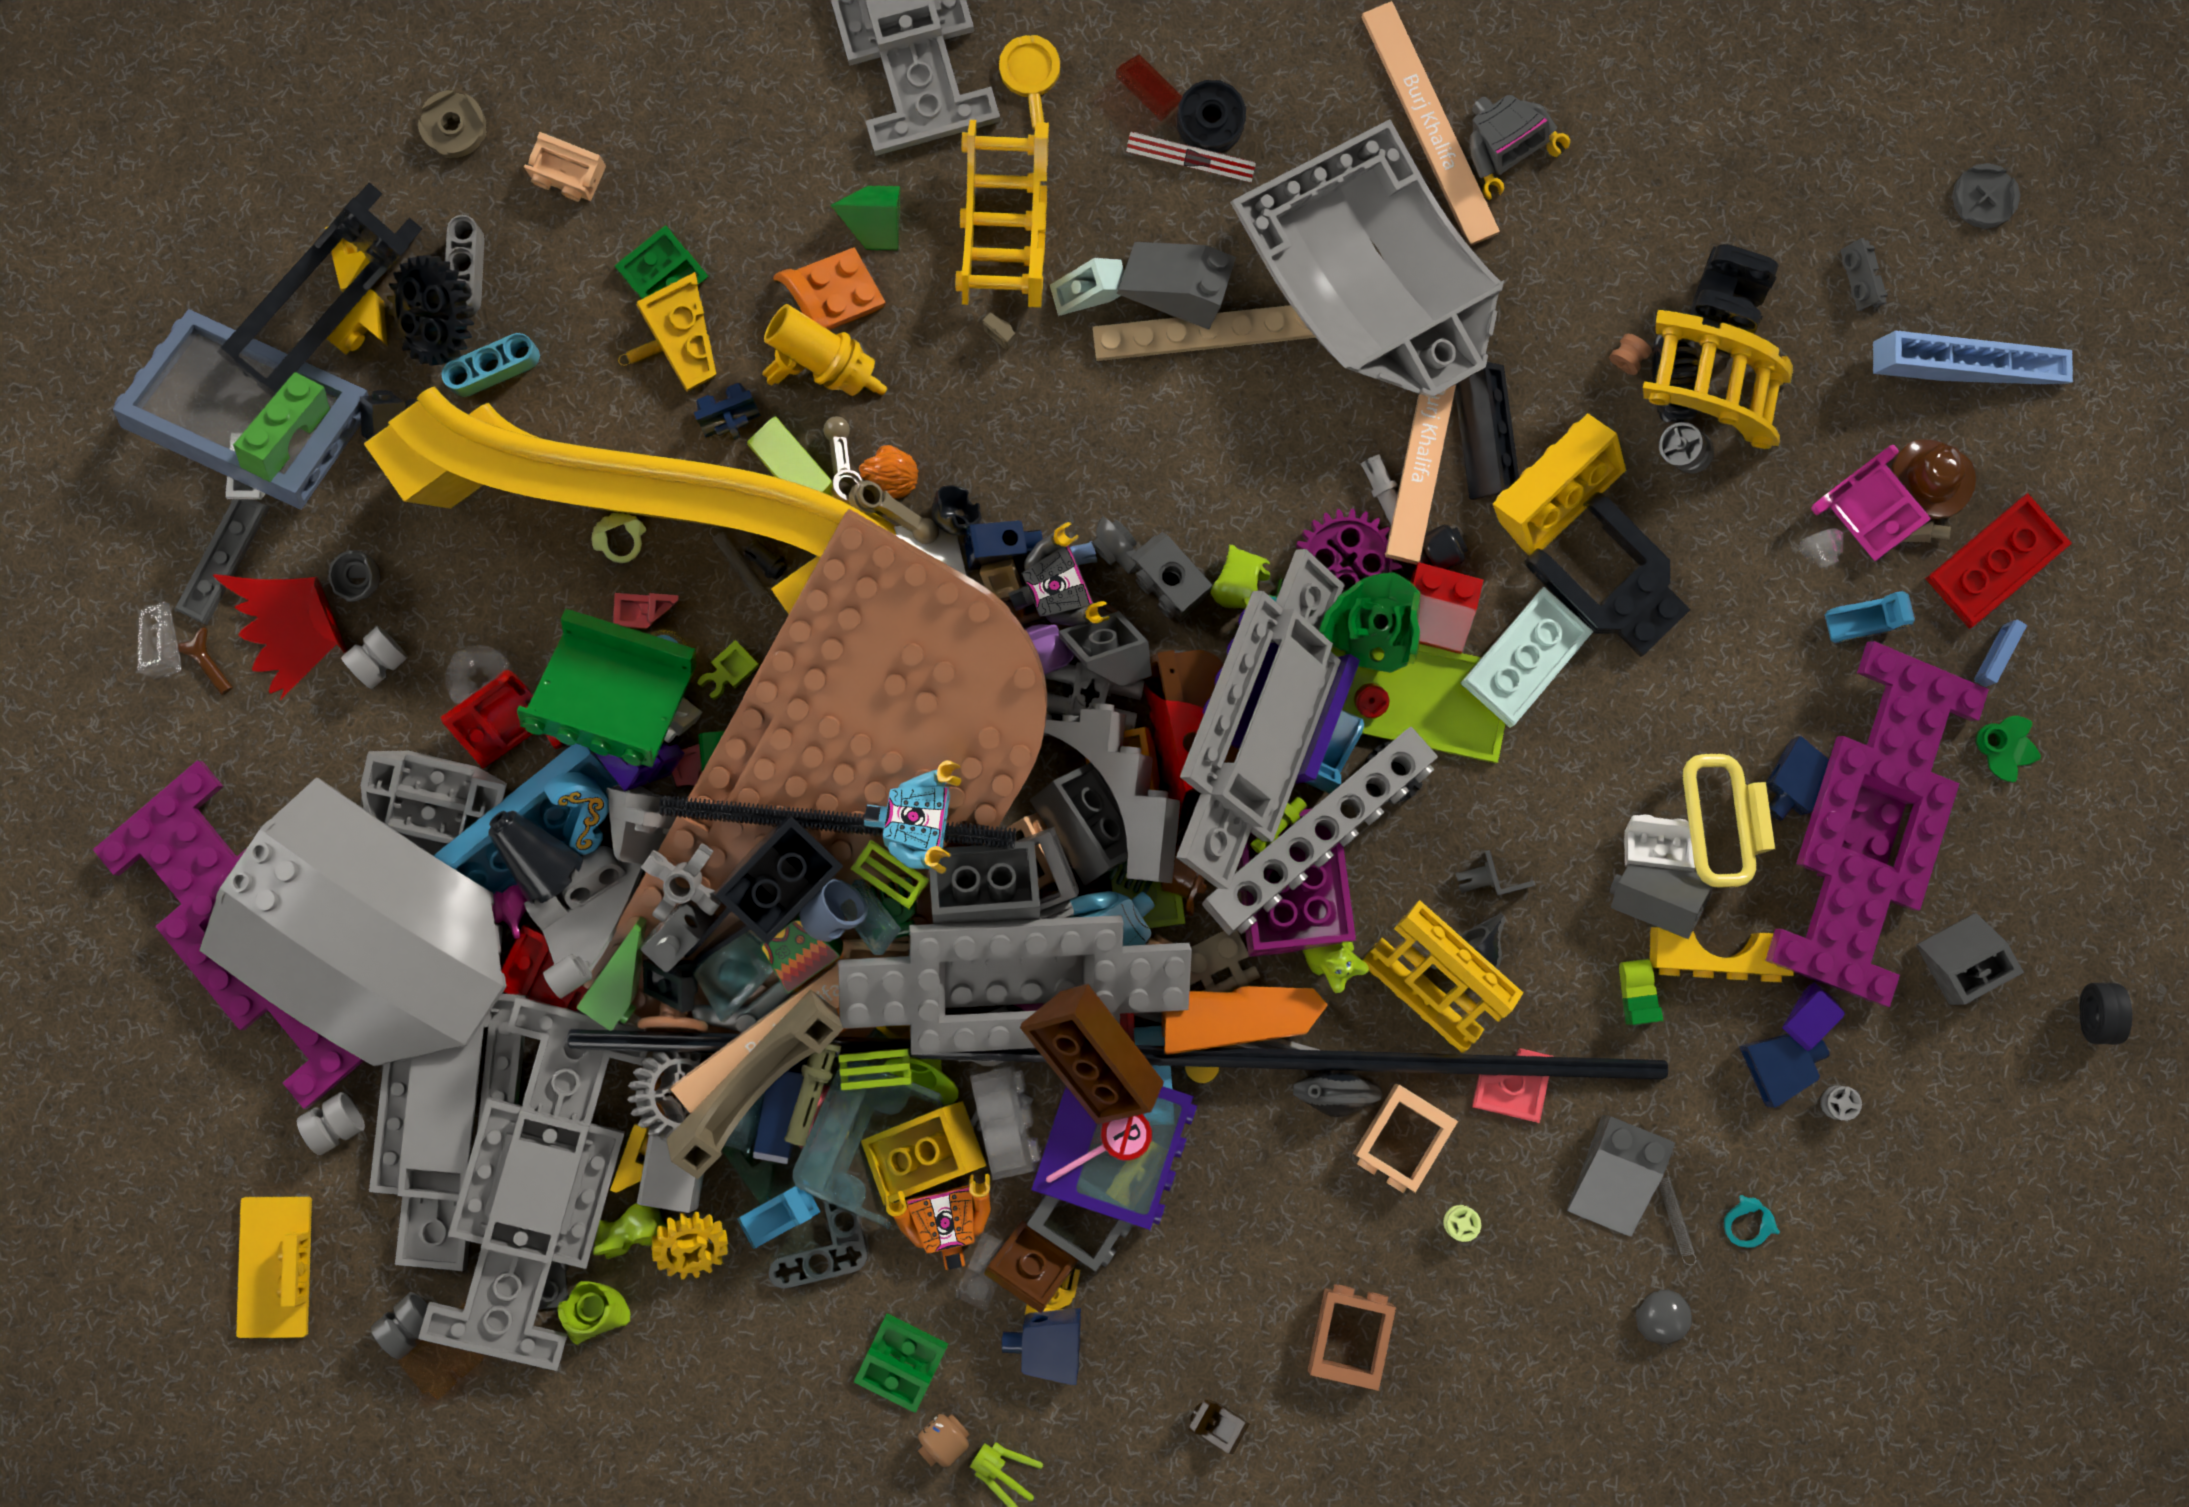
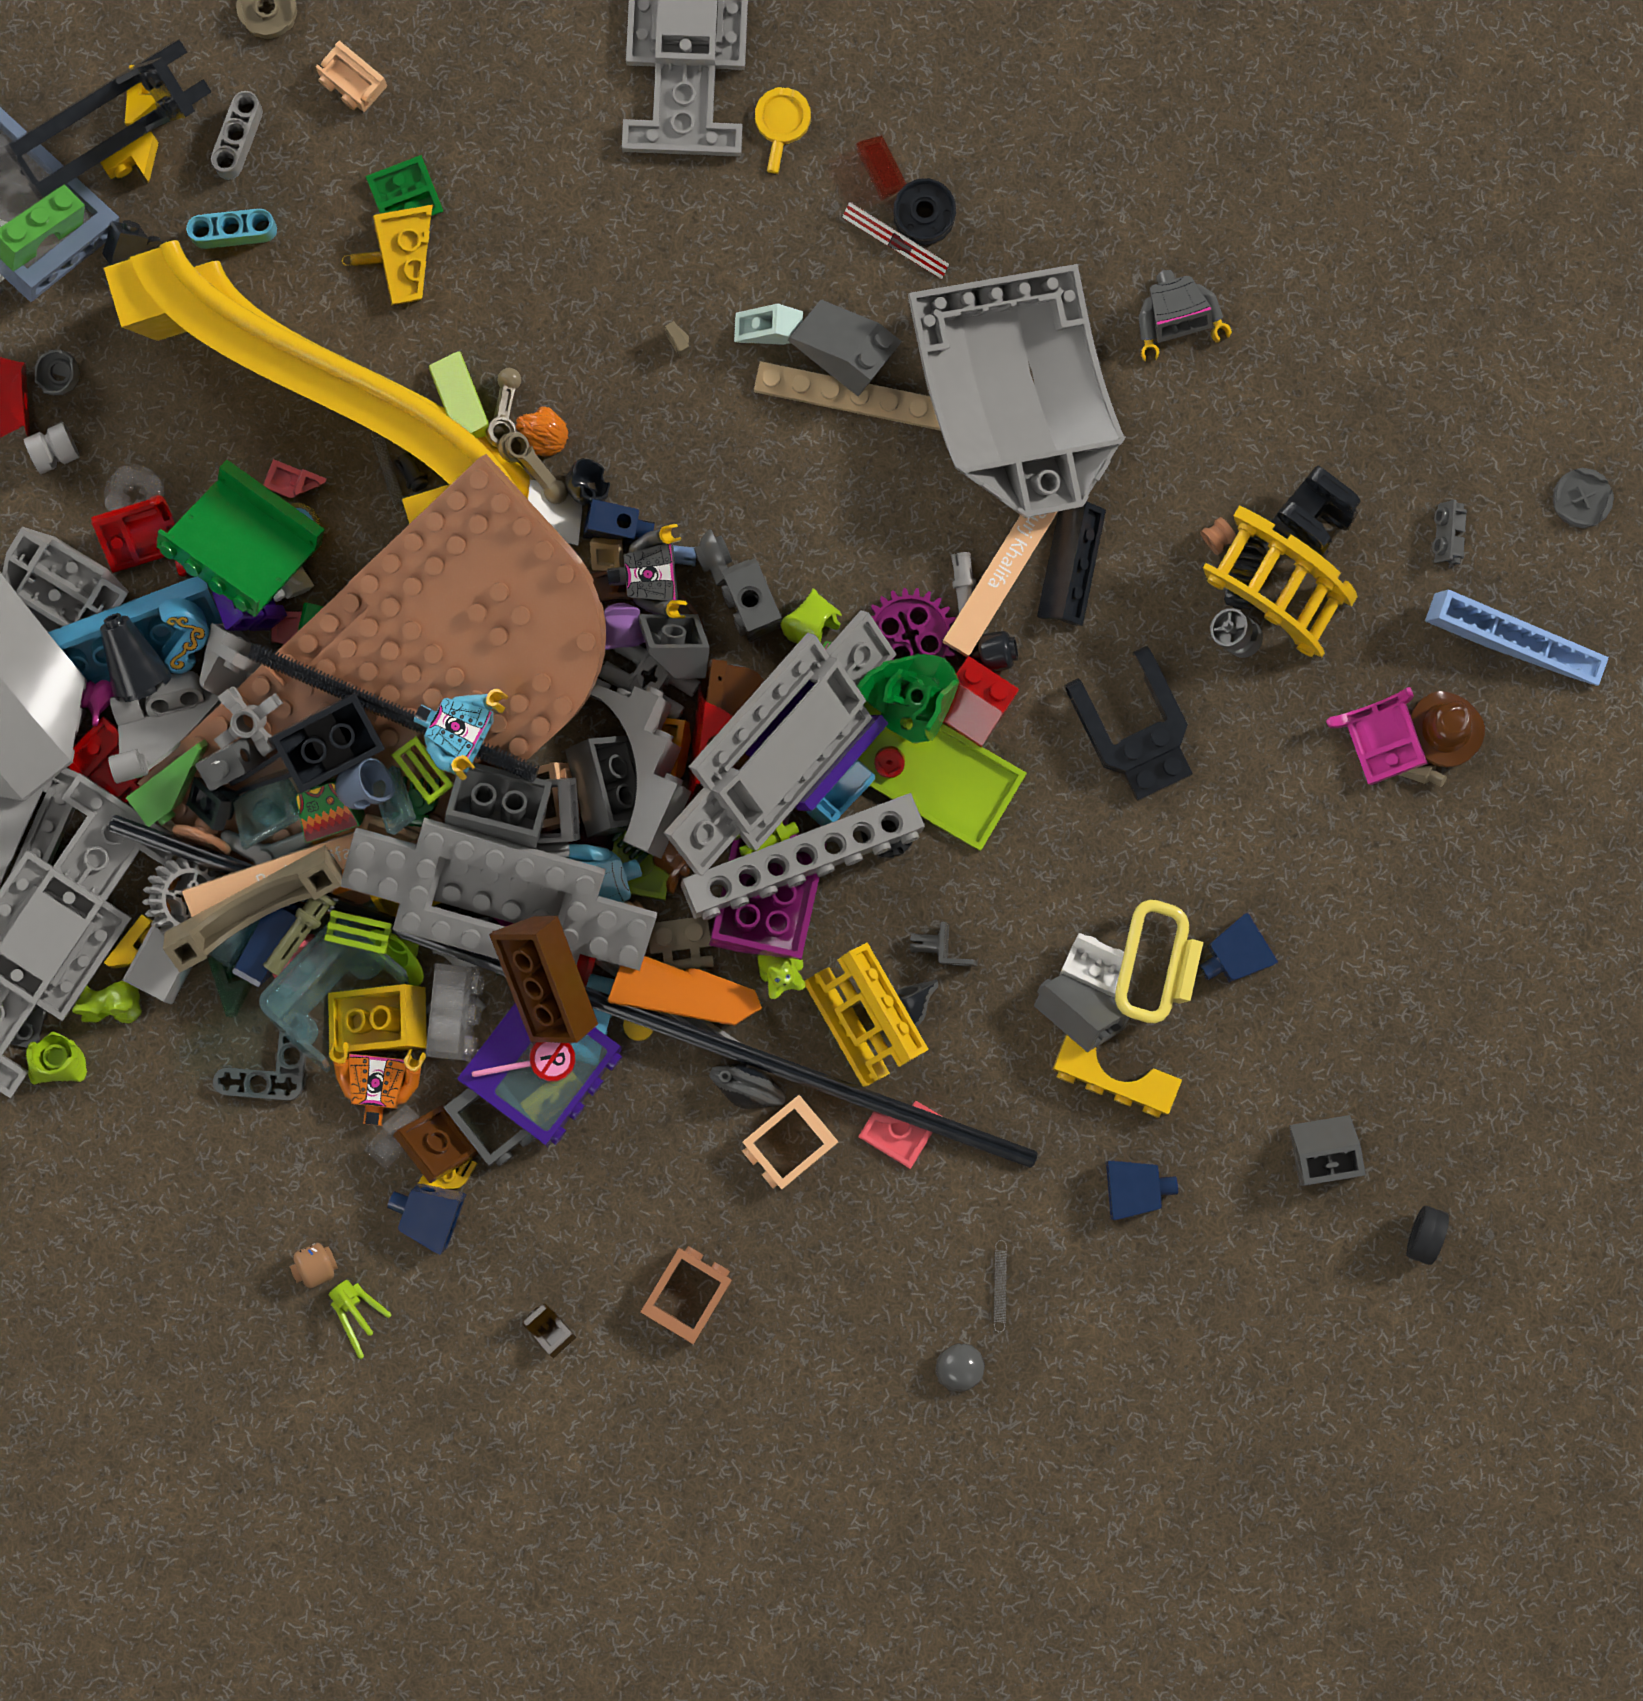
camera: 20 degrees right, 0 degrees up
black gear [387,255,474,366] -> none
yellowish green piece [591,512,646,563] -> none
yellow gear [651,1212,728,1279] -> none
dark blue hips [694,383,761,440] -> none
lime plate [697,640,760,700] -> none
dark azure arch [737,1181,820,1249] -> none
yellow piece [762,304,887,396] -> none
orange piece [773,247,886,330] -> none
green slope [830,186,900,250] -> none
green slope [854,1313,948,1413] -> none
yellow fence [955,120,1049,308] -> none
light nougat tile [1362,1,1500,247] -> none
yellowish green wheel [1443,1205,1481,1242] -> none
light aqua plate [1460,587,1593,728] -> none
yellow slope [1493,413,1626,556] -> none
dark grey slope [1567,1115,1676,1237] -> none
leg [1619,959,1663,1025] -> none
teal piece [1723,1195,1780,1248] -> none
magenta piece [1765,641,1989,1007] -> none
dark purple slope [1782,982,1845,1052] -> none
clear cone [1798,528,1844,569] -> none
light grey wheel [1820,1085,1862,1121] -> none
dark azure animal [1824,591,1915,643] -> none
red plate [1925,493,2072,629] -> none
medium blue tile [1974,620,2027,687] -> none
green plate [1976,716,2041,782] -> none

